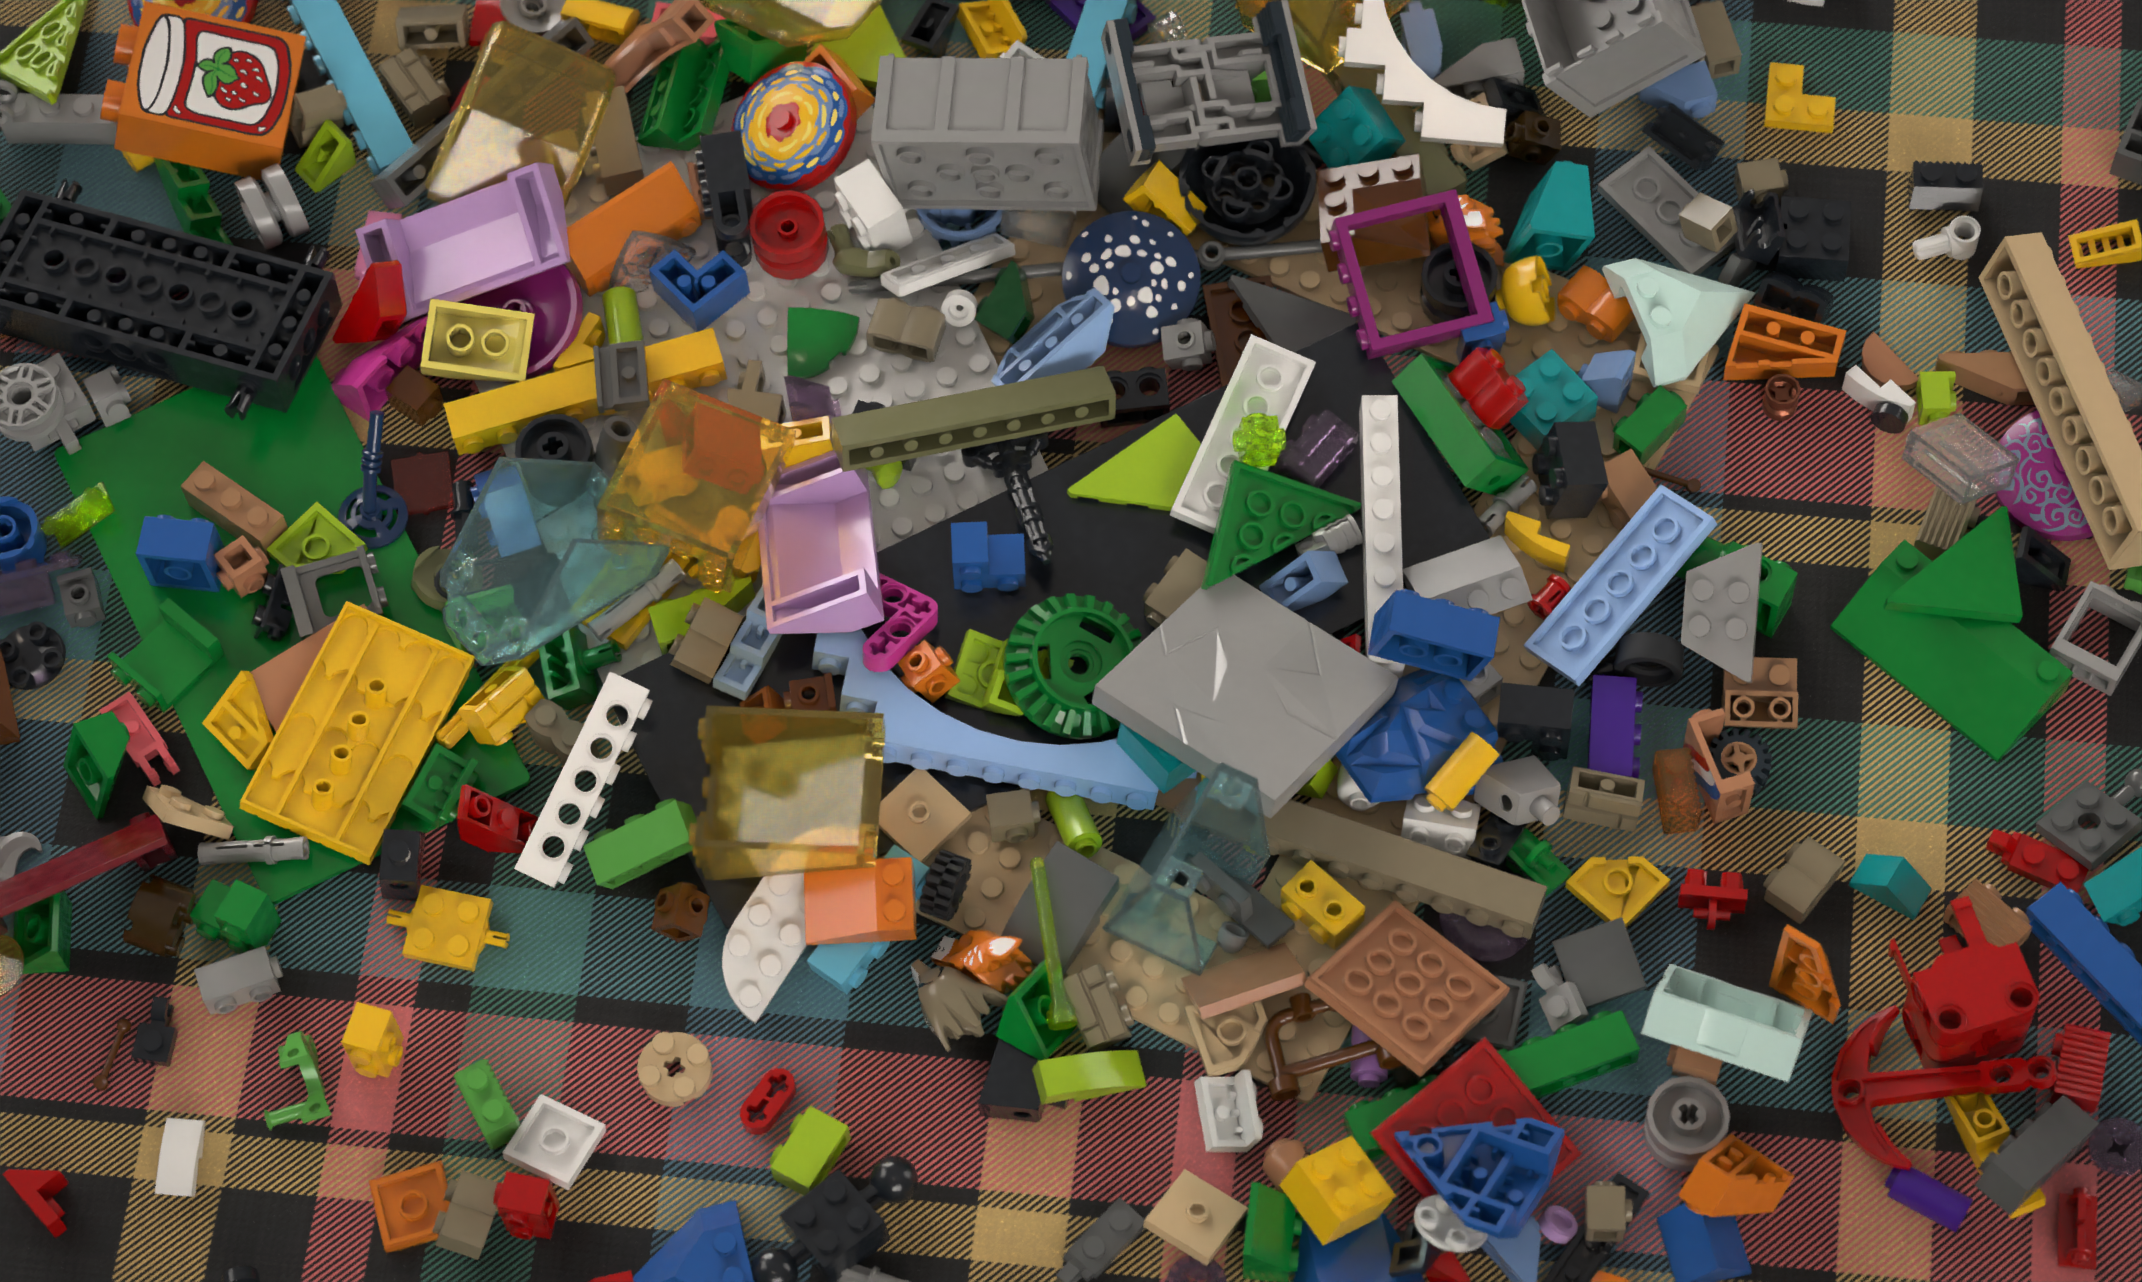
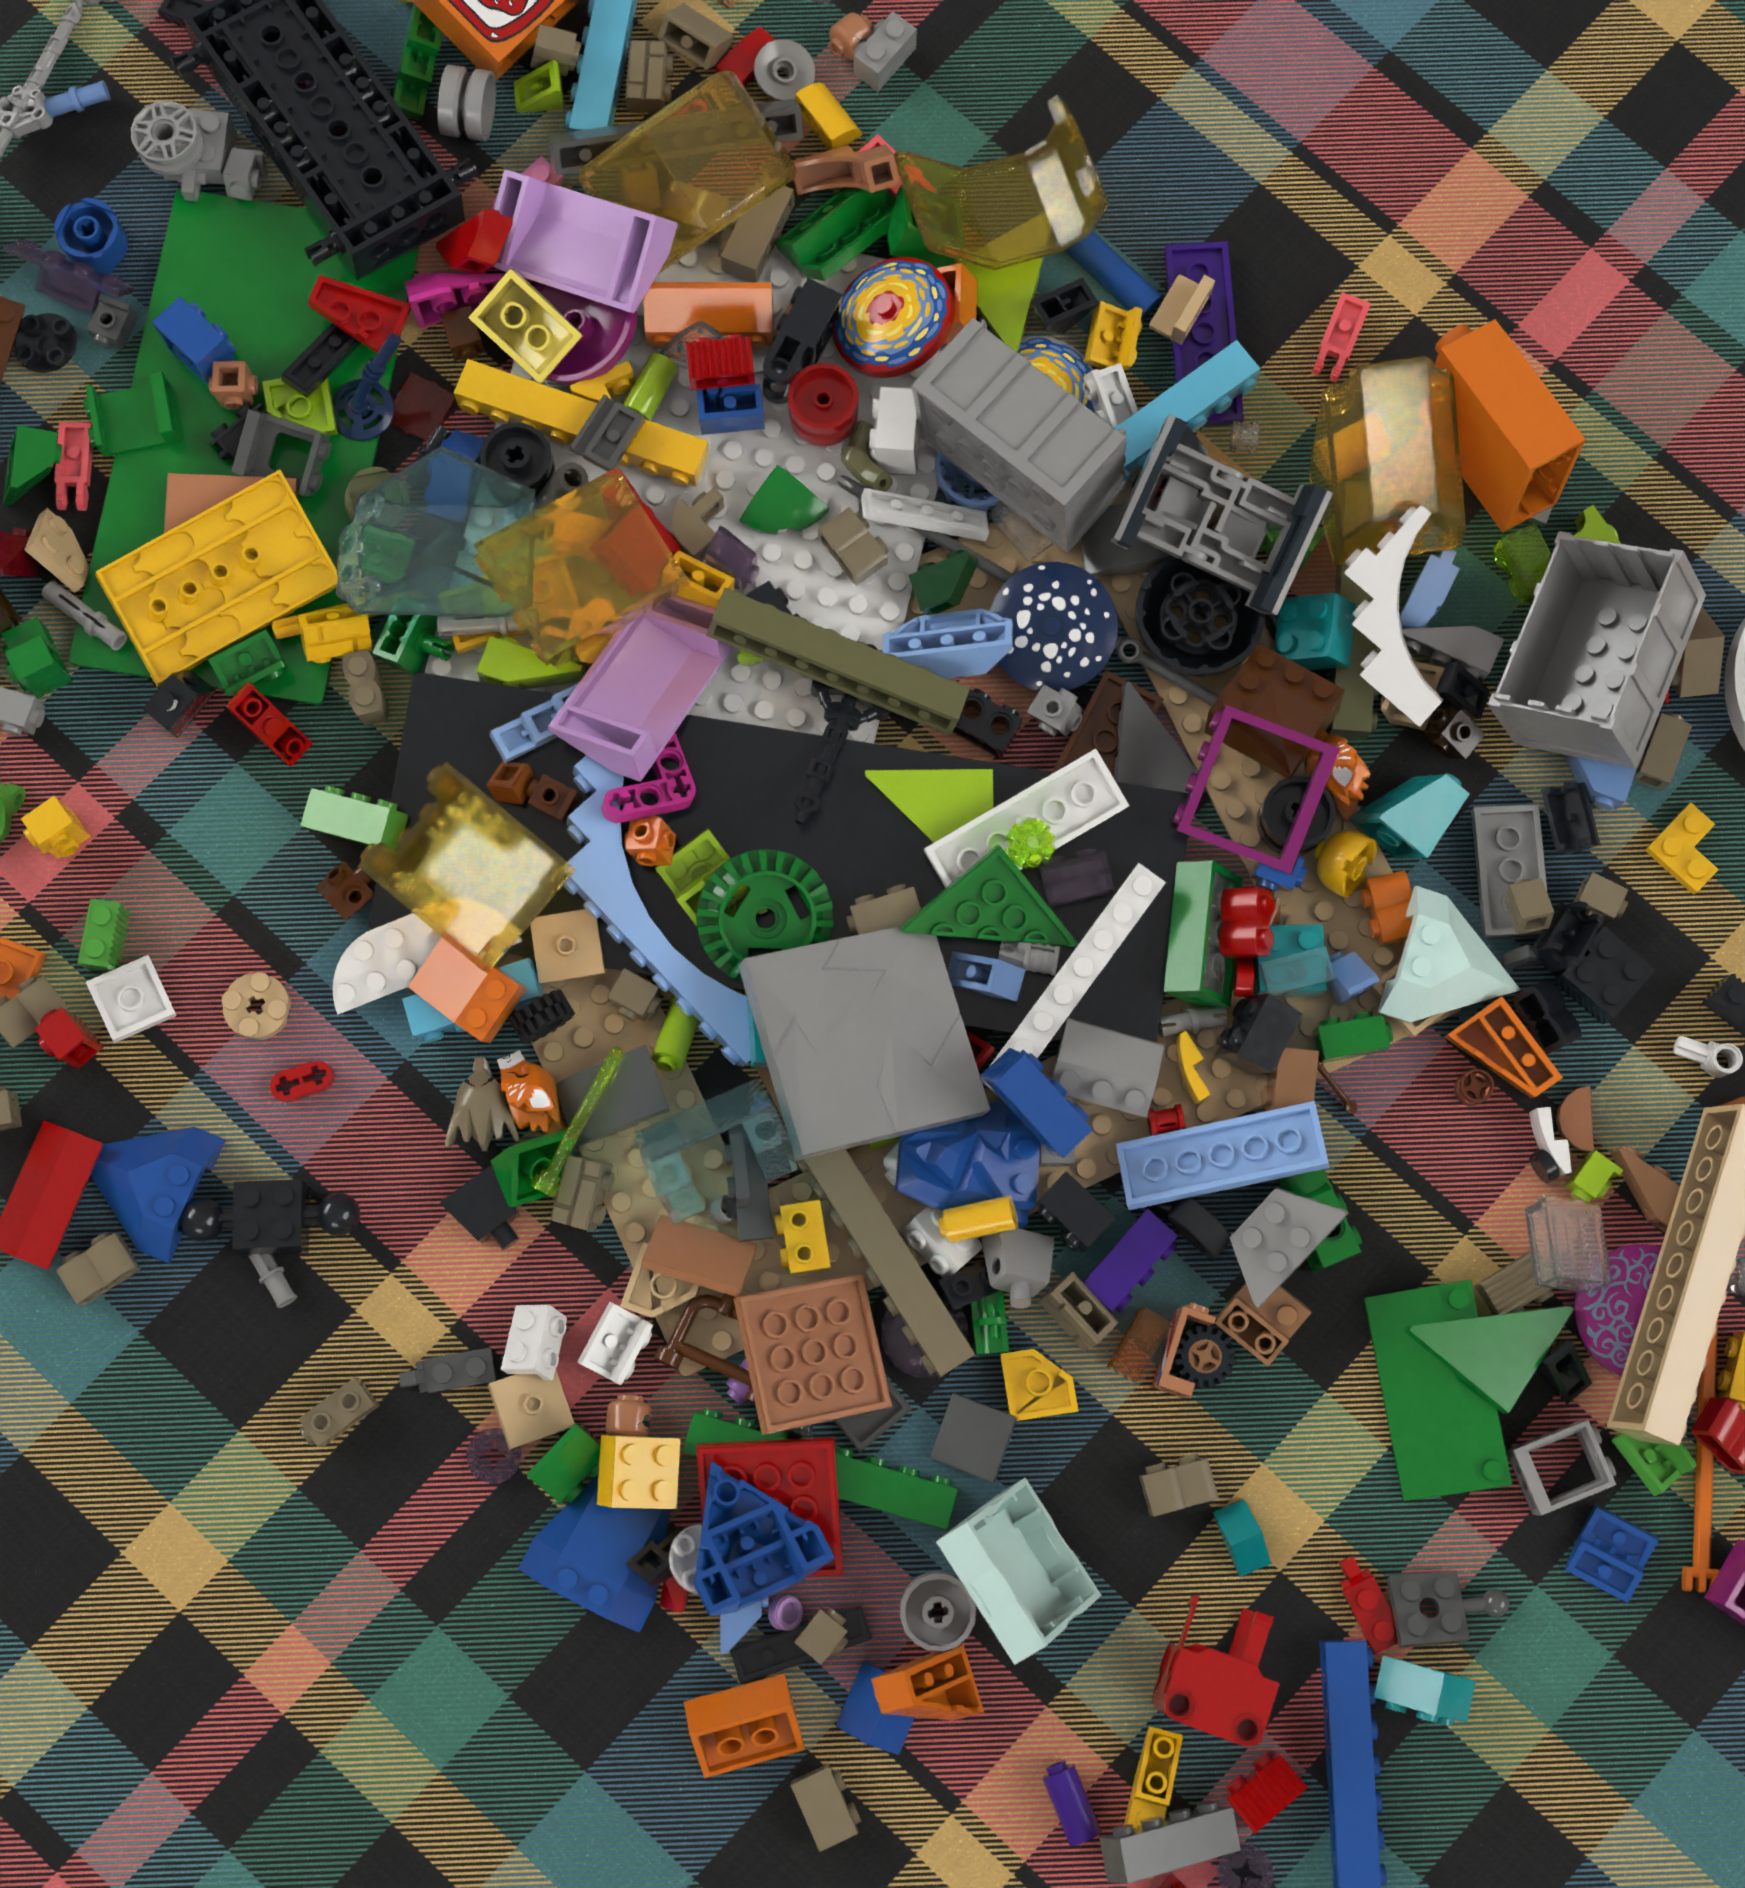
camera: 30 degrees right, 15 degrees up
clear neon green hinge [41,481,115,548] -> none
medium nougat brick [181,461,288,559] -> none
yellow wing [202,670,274,770] -> none
yellow plate [386,885,510,972] -> none
white brick [514,671,653,888] -> none
dark tan brick [668,597,744,684] -> none
lime brick [770,1105,851,1196] -> none
white tile [941,289,978,327] -> none
blue brick [951,522,1026,593] -> none
lime slope [1033,1050,1147,1105] -> none
yellow brick [1123,160,1207,236] -> none
light grey plate [1531,963,1589,1032] -> none
red hips [1678,868,1748,930] -> none
orange wedge [1769,924,1841,1024] -> none
red piece [1831,1005,2057,1171] -> none
medium nougat brick [1943,879,2032,947] -> none
none -> black tile [281,323,361,398]
none -> red wing [308,274,411,362]
none -> white bracket [501,1305,567,1380]
none -> red brick [686,334,755,391]
none -> red beam [1233,958,1254,998]
none -> clear light blue plate [1259,946,1335,996]

